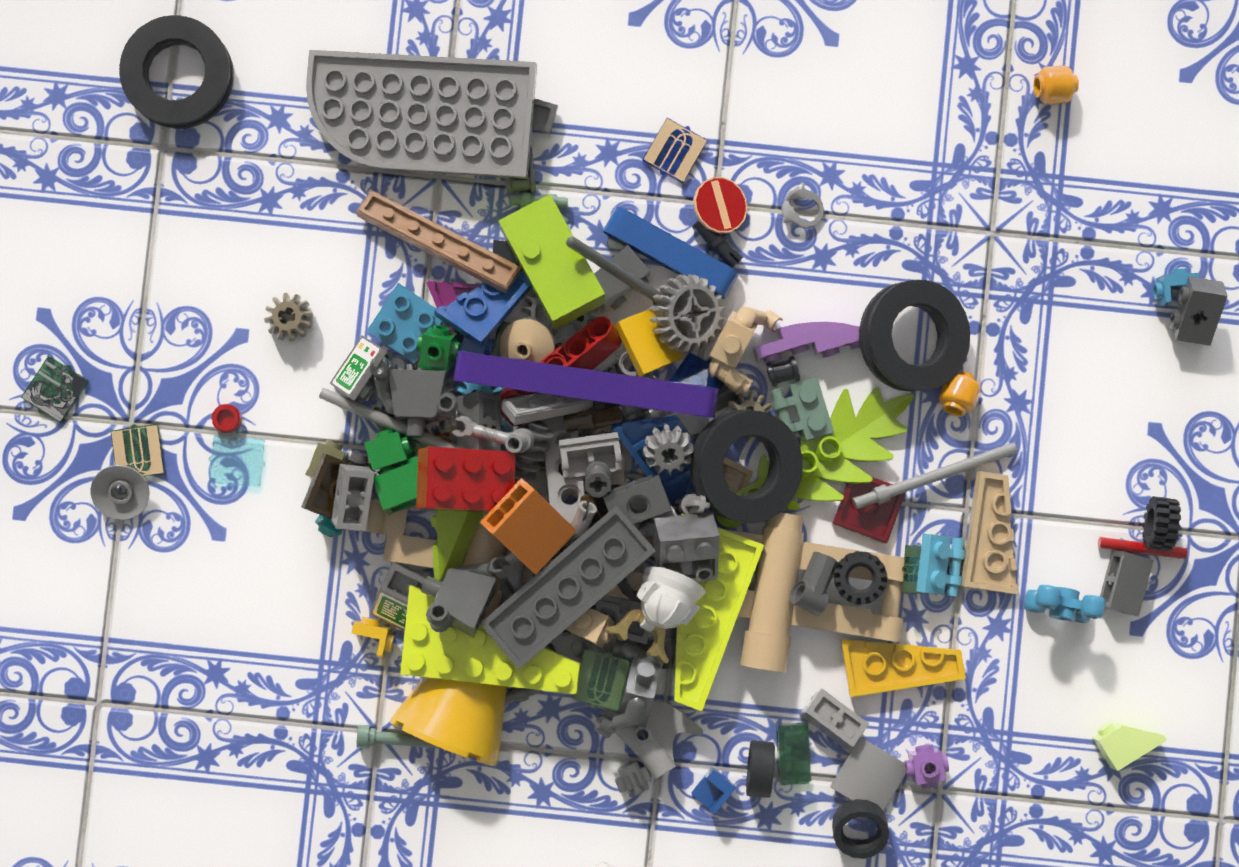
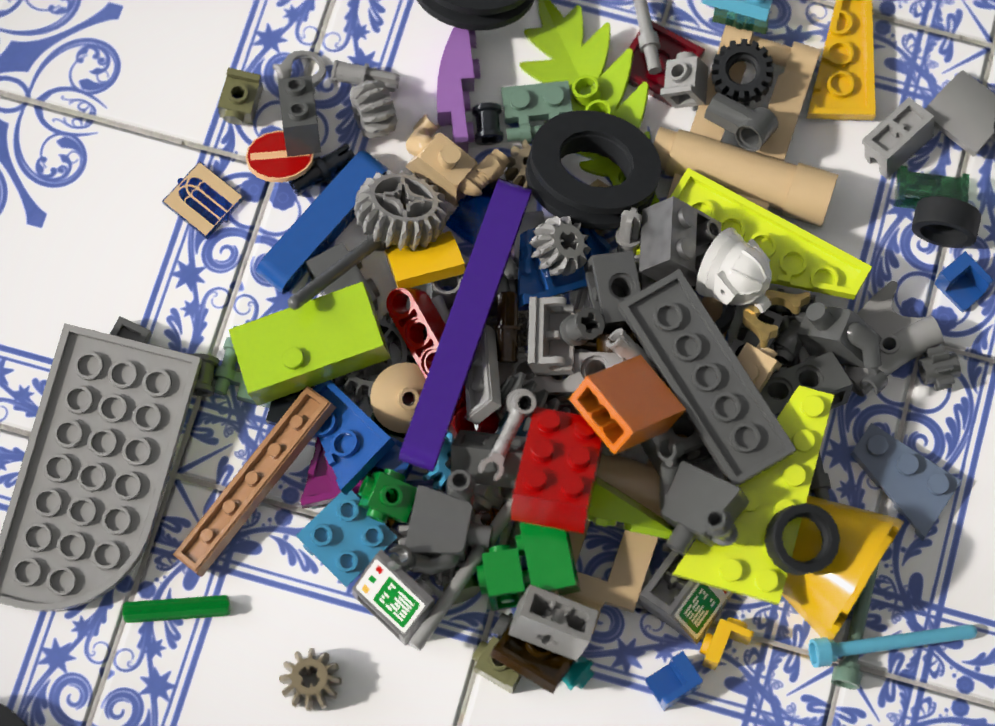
camera: 80 degrees left, 15 degrees down
clear green piece [572,649,632,711] -> none
medium lavender brick [905,744,949,789] -> none
none -> green axle [122,595,231,623]
none -> olive brick [217,67,263,125]
none -> dark grey brick [277,75,321,157]
none -> light grey axle [331,60,400,92]
none -> light grey gear [350,79,398,139]
none -> blue panel [645,651,703,711]
none -> light grey brick [660,52,709,108]
none -> black tyre [765,503,840,576]
none -> medium azure piece [808,624,978,668]
none -> sand blue wing [850,423,961,541]

